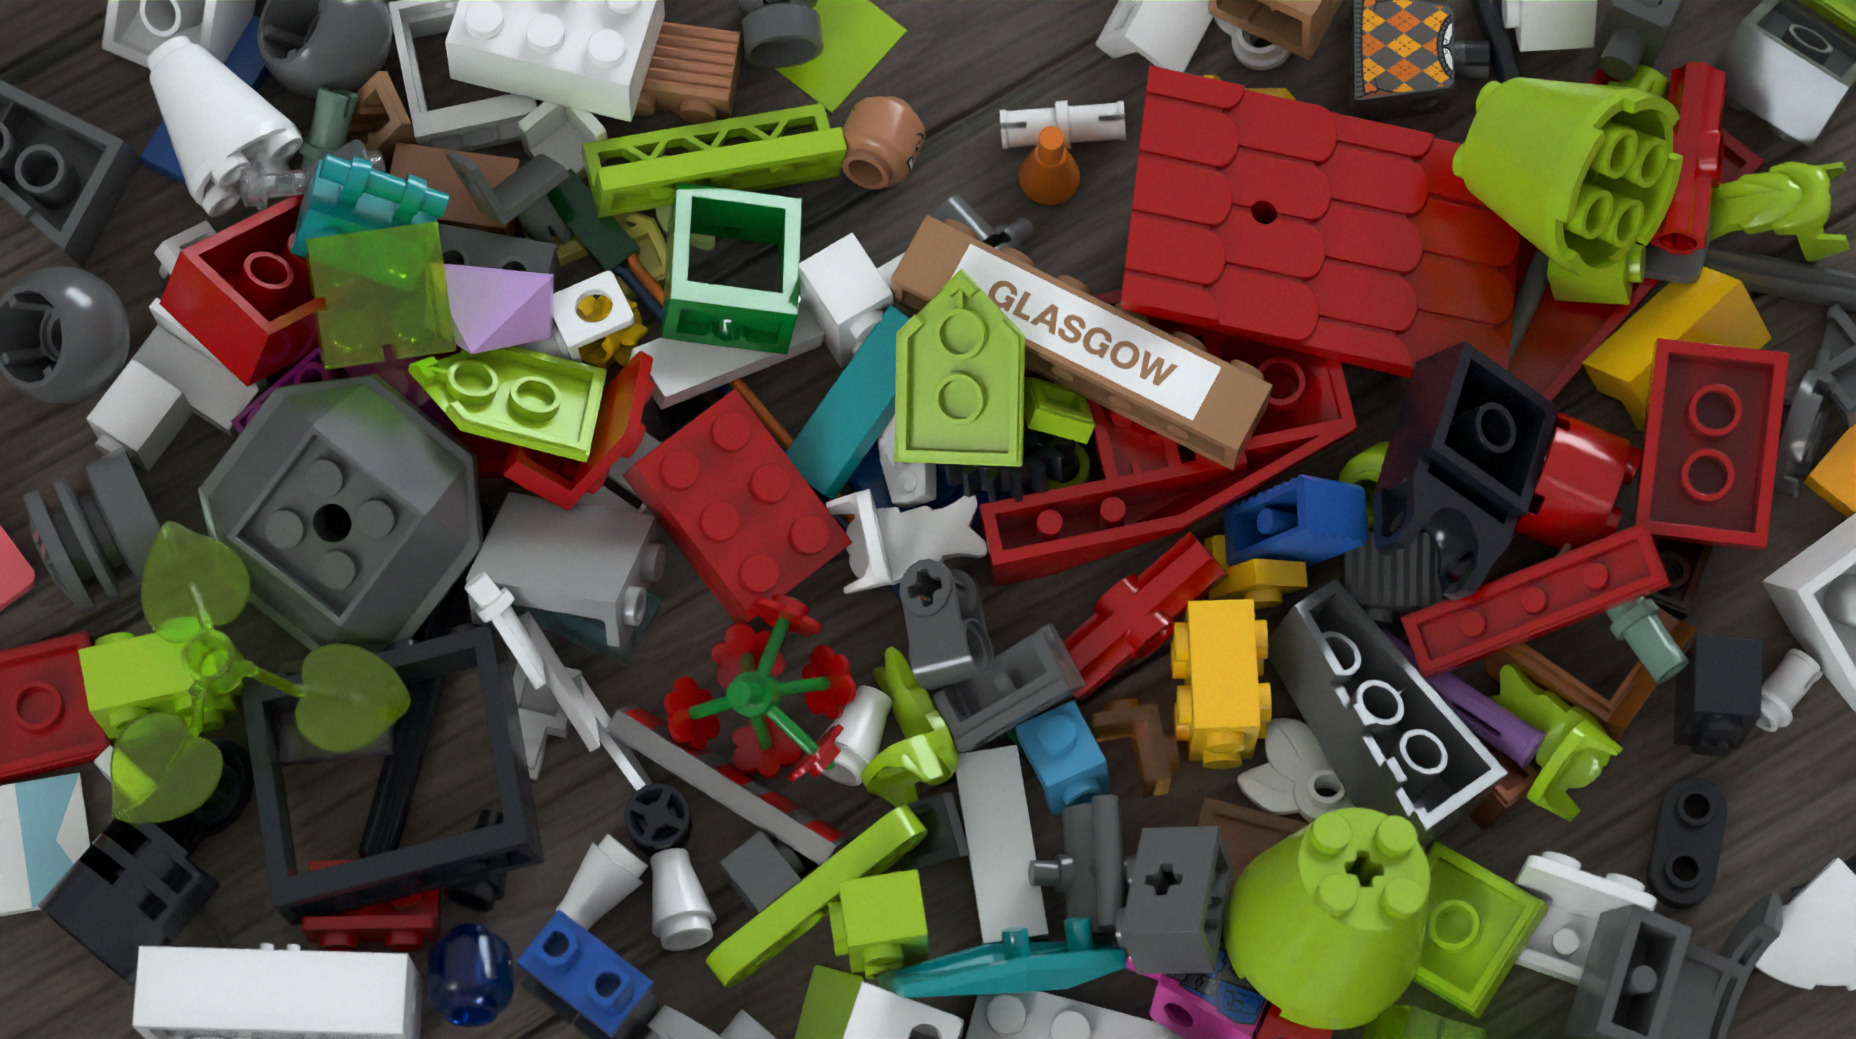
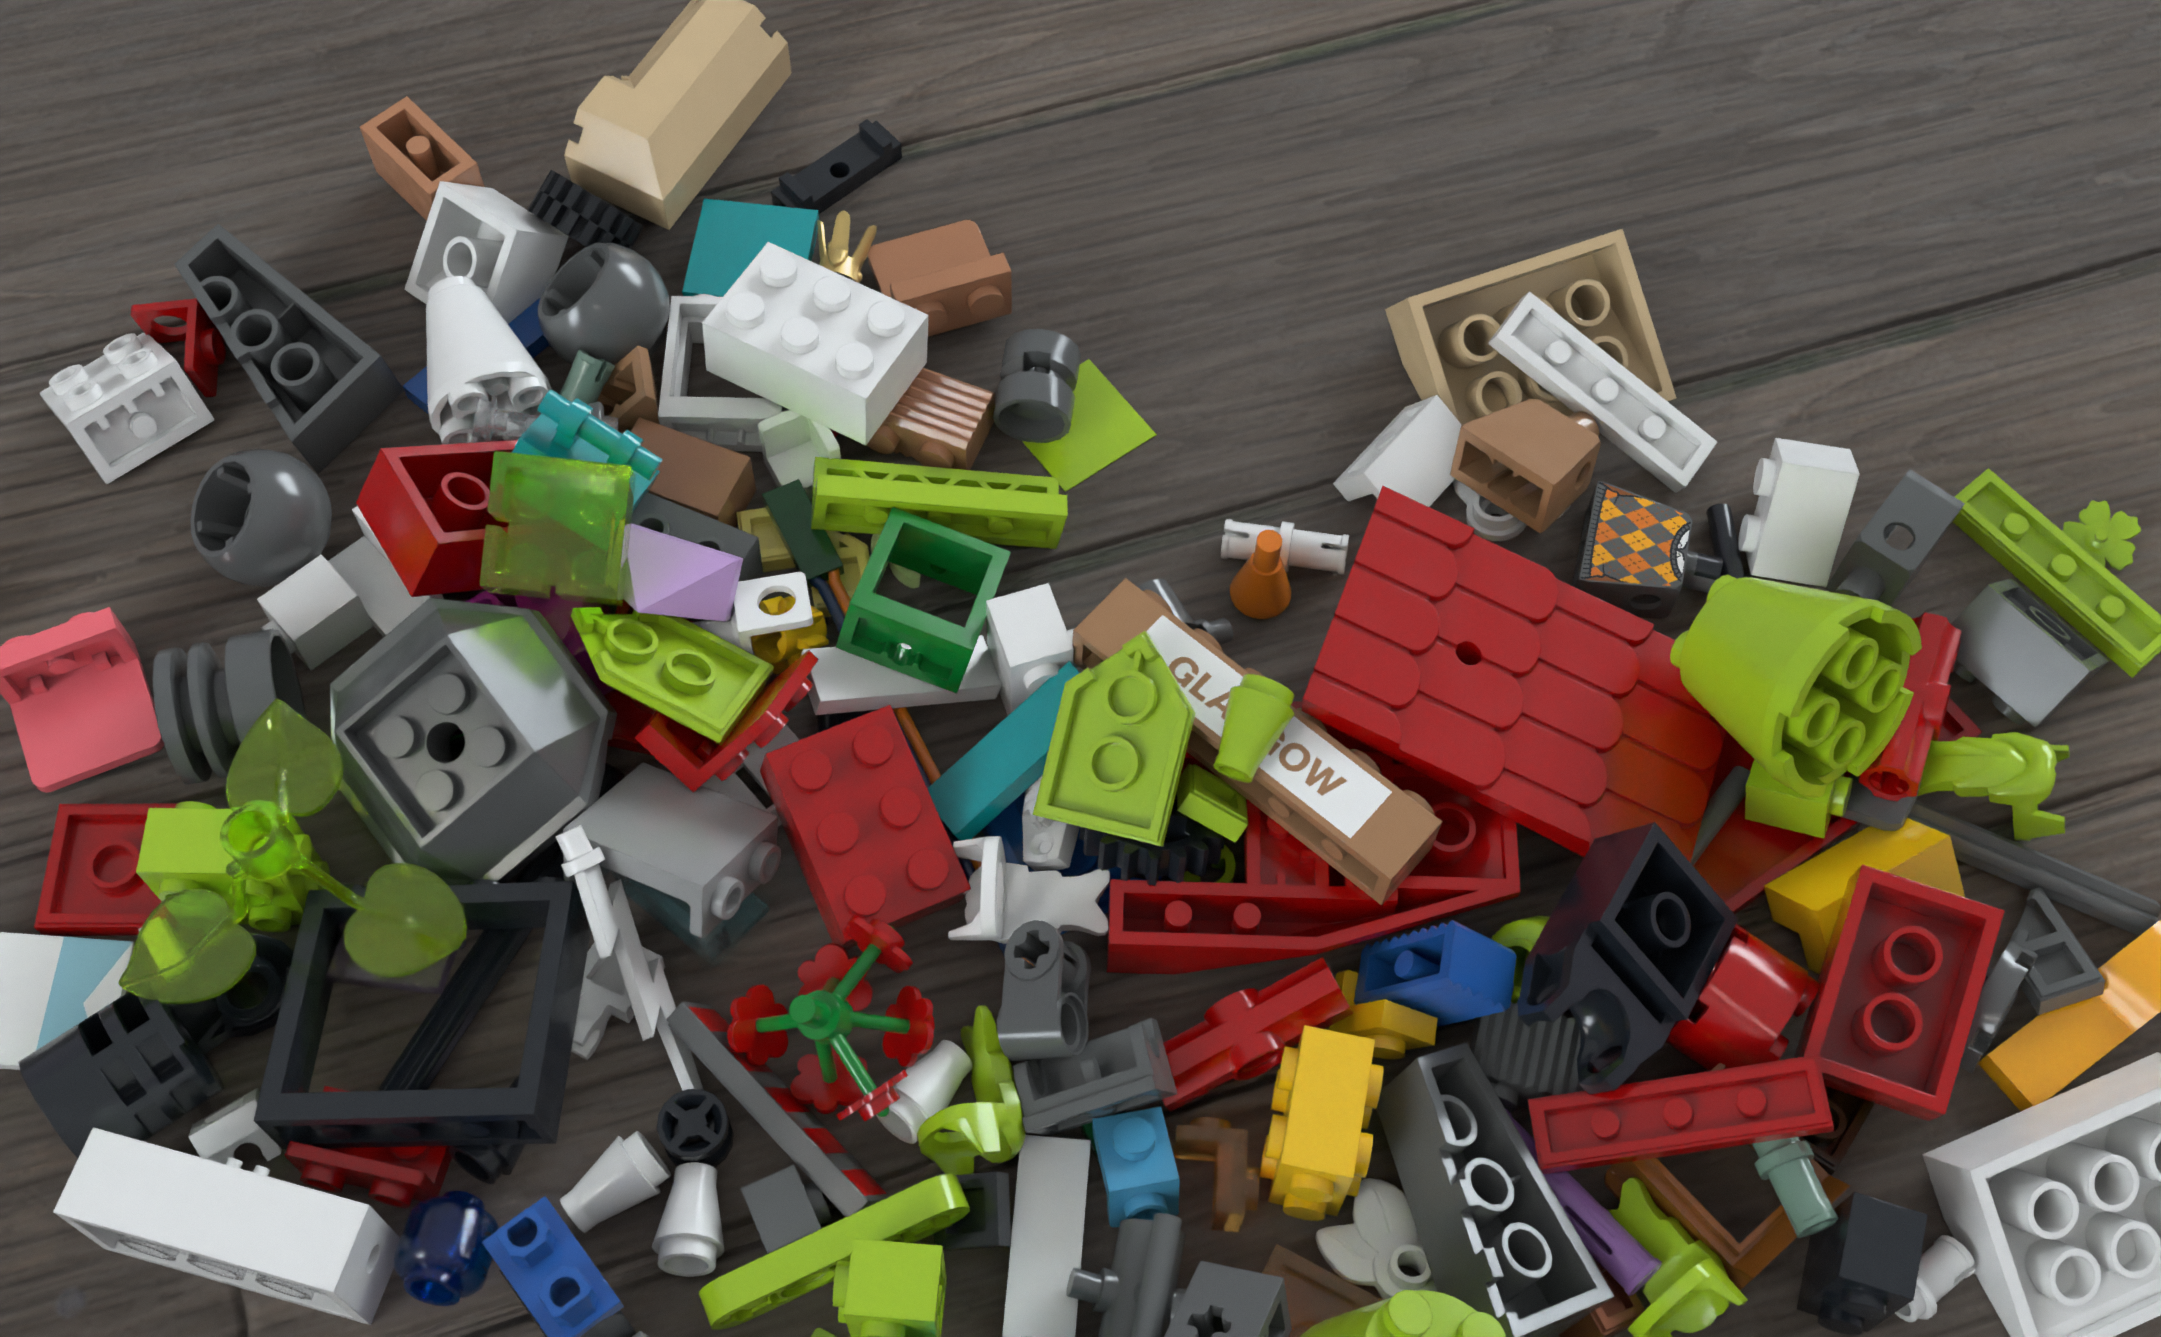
camera: 10 degrees right, 10 degrees down
dark grey bracket [445,149,572,250] -> none
nougat head [842,96,926,190] -> none
none -> white tile [188,1088,282,1169]
none -> lime cone [1213,674,1295,783]

